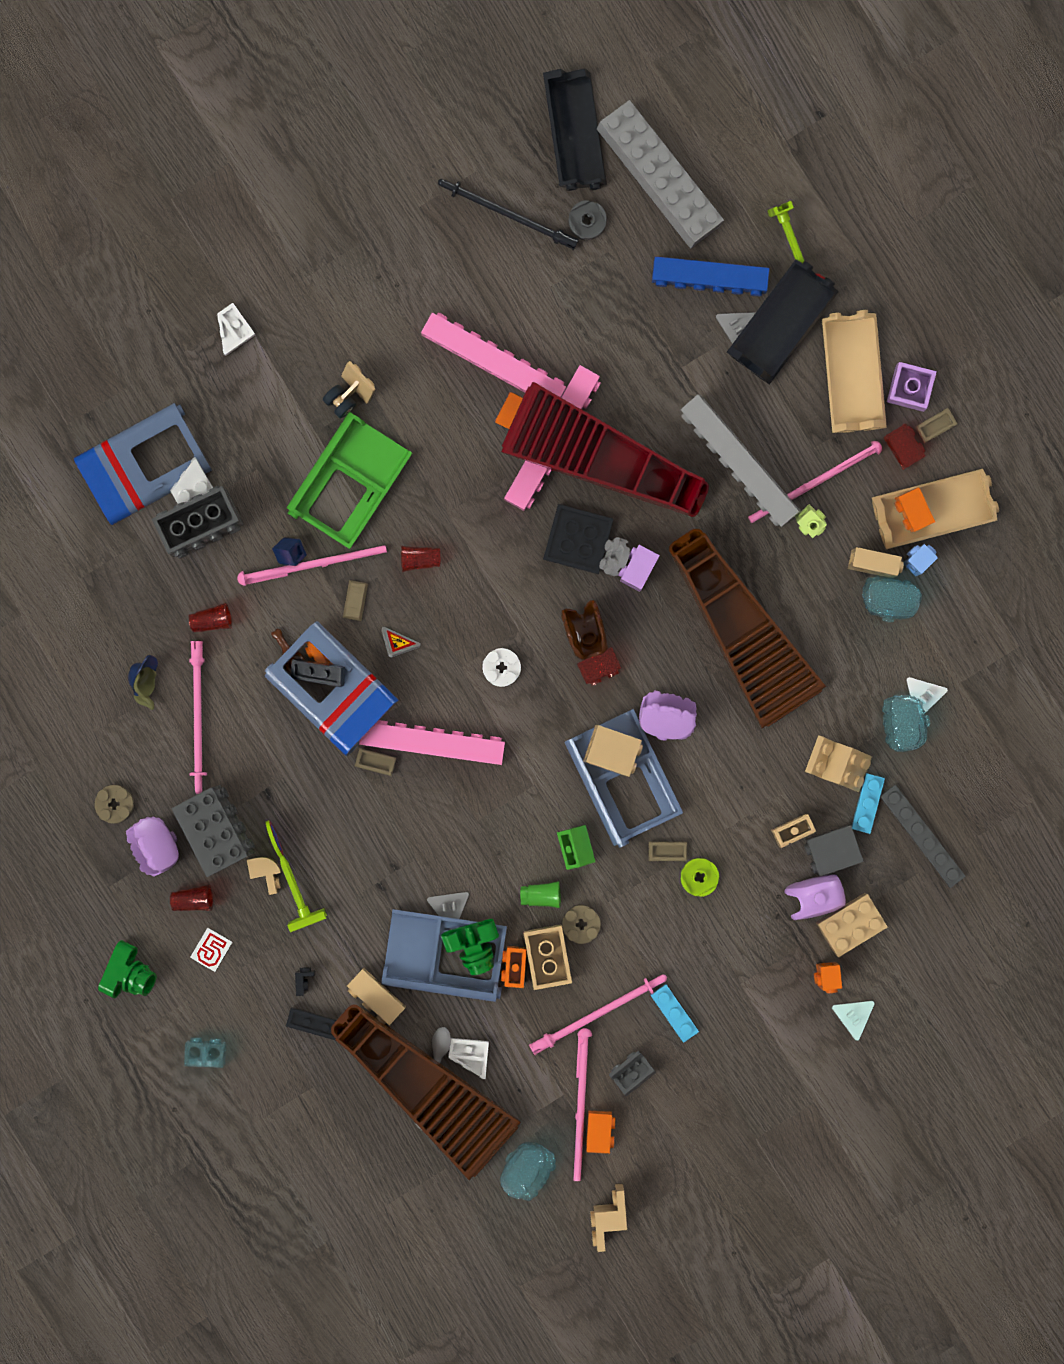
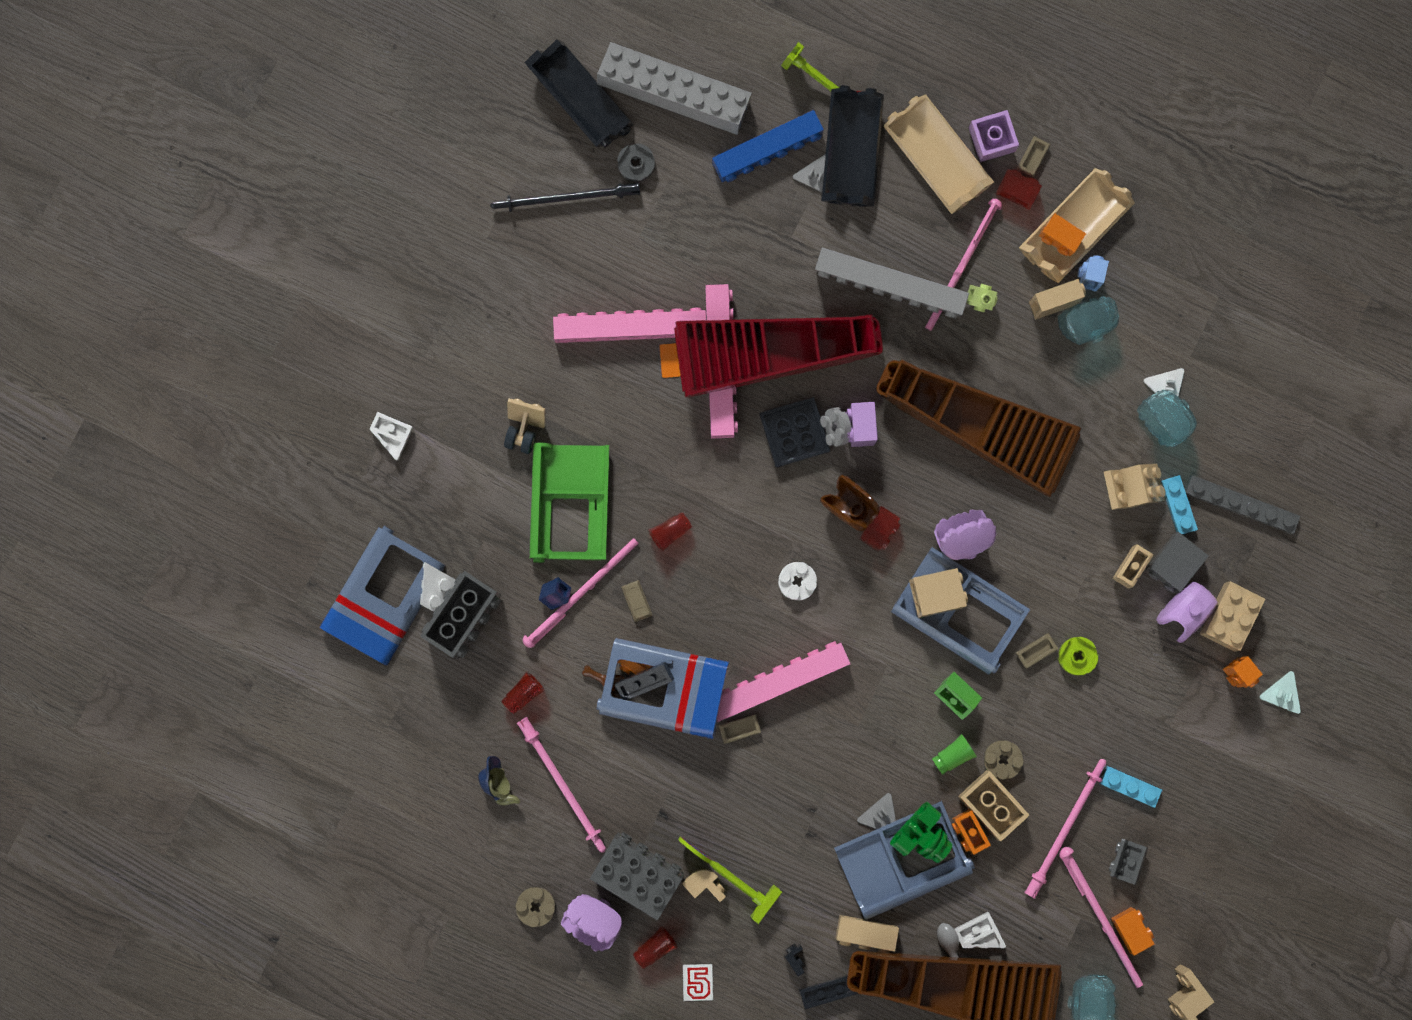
camera: 35 degrees left, 5 degrees down
piece [381,627,421,657] -> none

